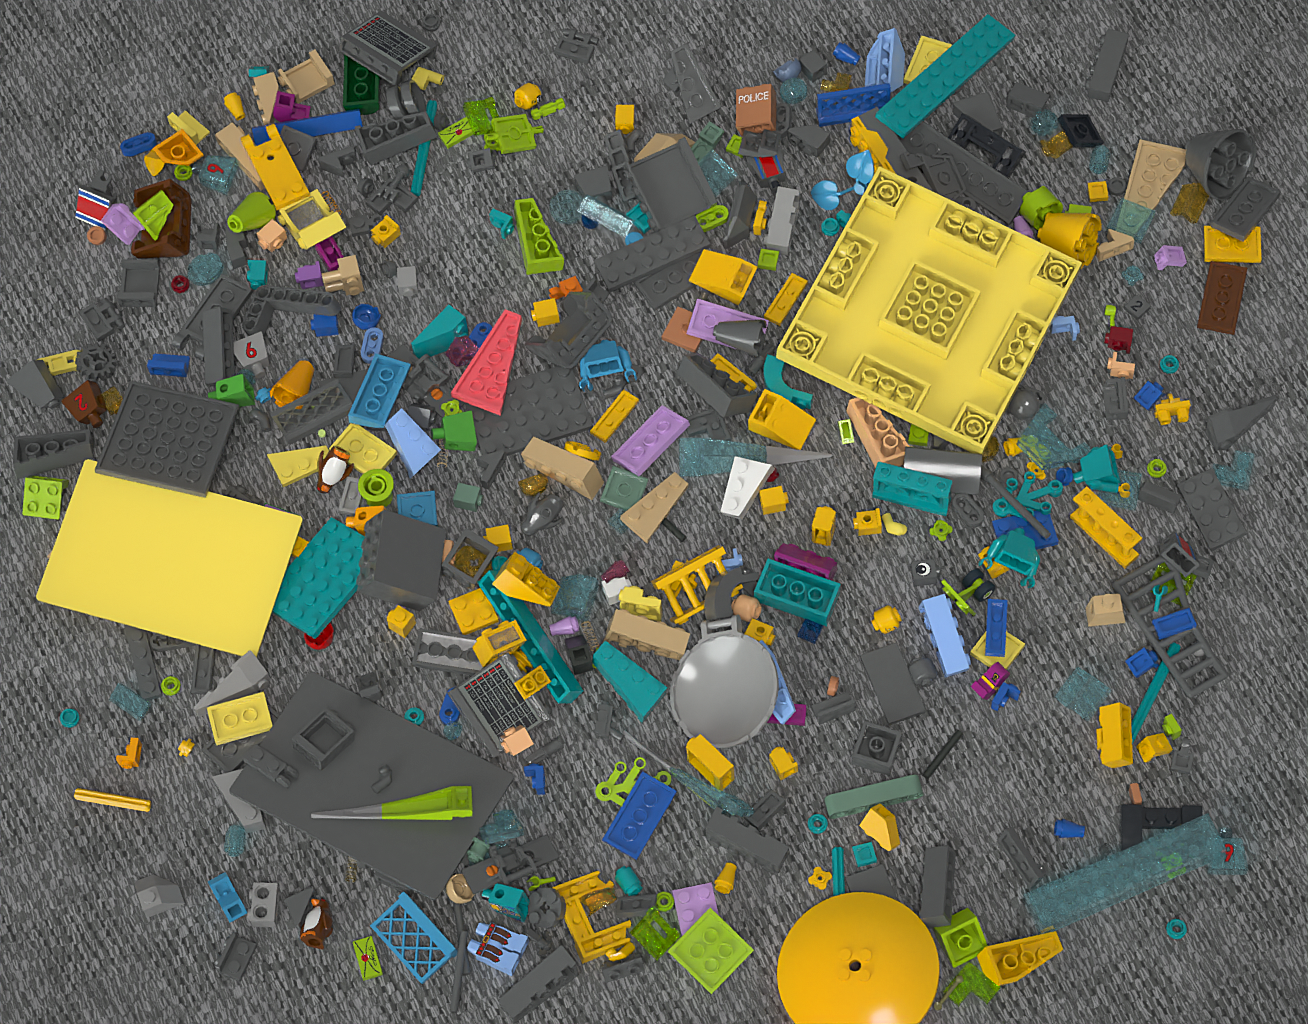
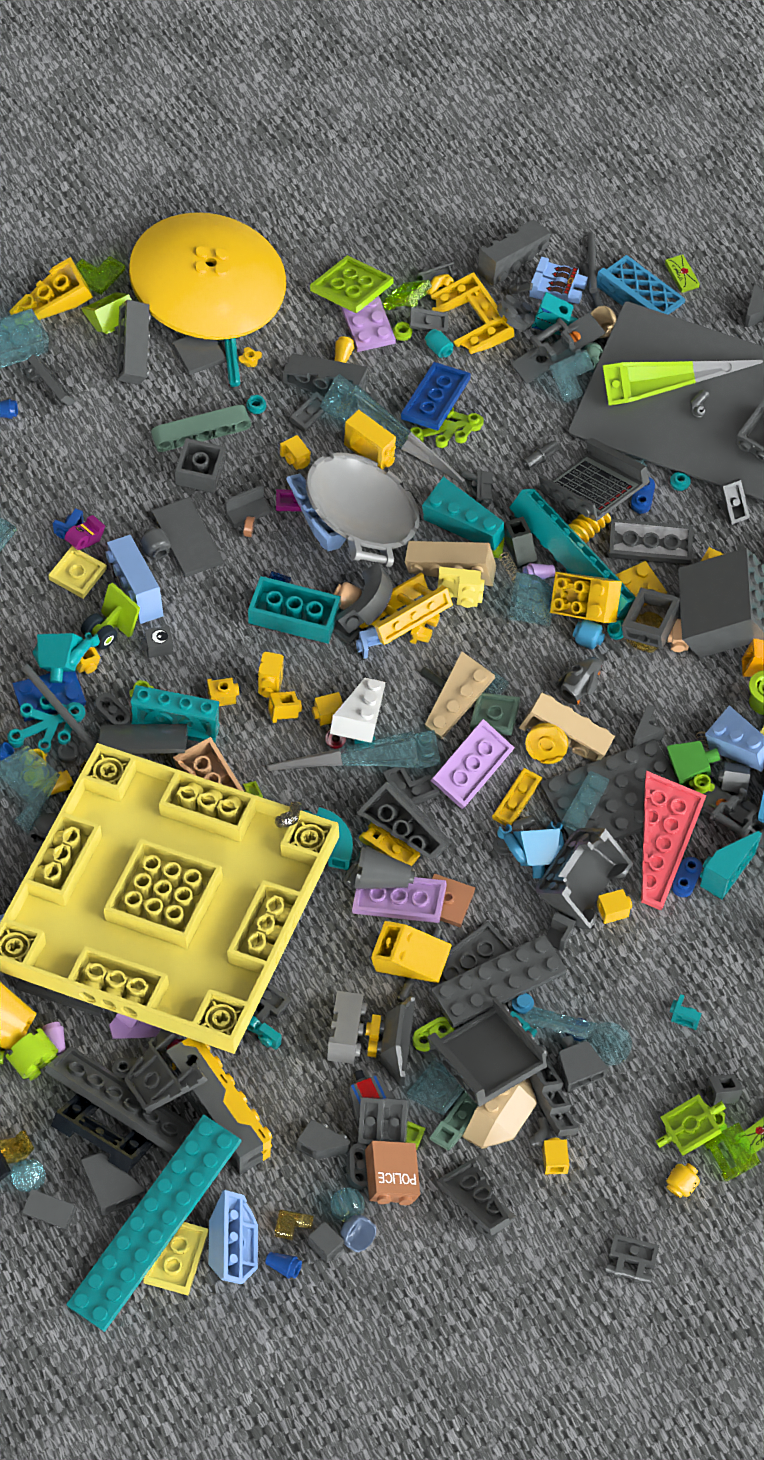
camera: 165 degrees right, 5 degrees down
reddish brown animal [300,898,333,949] -> none
dark azure plate [397,491,438,527] -> none
clear pink brick [445,336,478,367] -> none
sand green brick [453,483,484,512] -> none
yellow piece [472,620,526,667] -> none
yellow brick [483,525,513,552] -> none
light nougat brick [500,725,534,756] -> none
lime wedge [514,198,564,275] -> none
yellow slope [514,665,551,700] -> none
clear yellow hair [518,474,548,497] -> none
blue bracket [524,764,545,795] -> none
lime hand [526,876,556,891] -> none
lime axle [531,98,565,120] -> none
orange plate [549,276,583,300] -> none
clear yellow piece [580,887,617,917] -> none
clear pink cone [600,559,630,584] -> none
white brick [601,577,632,605] -> none
yellow brick [745,618,776,646] -> none
yellow slope [748,389,816,450] -> none
lime plate [758,249,779,271] -> none
yellow tile [764,273,808,326] -> none
magenta slope [774,543,837,581] -> none
dark azure plant [811,150,874,210] -> none
blue fence [816,83,891,127] -> none
teal plate [821,218,840,236] -> none
teal plate [852,842,877,867] -> none
yellow slope [859,803,900,851] -> none
yellow head [871,605,902,634] -> none
light yellow arm [882,513,907,536] -> none
pearl dark grey bar [922,730,963,780] -> none
olive hinge [934,975,964,1011] -> none
blue plate [985,599,1008,657] -> none
none -> yellow brick [268,691,302,723]
none -> clear smoke arm [275,801,301,828]
none -> clear light blue plate [562,770,610,831]

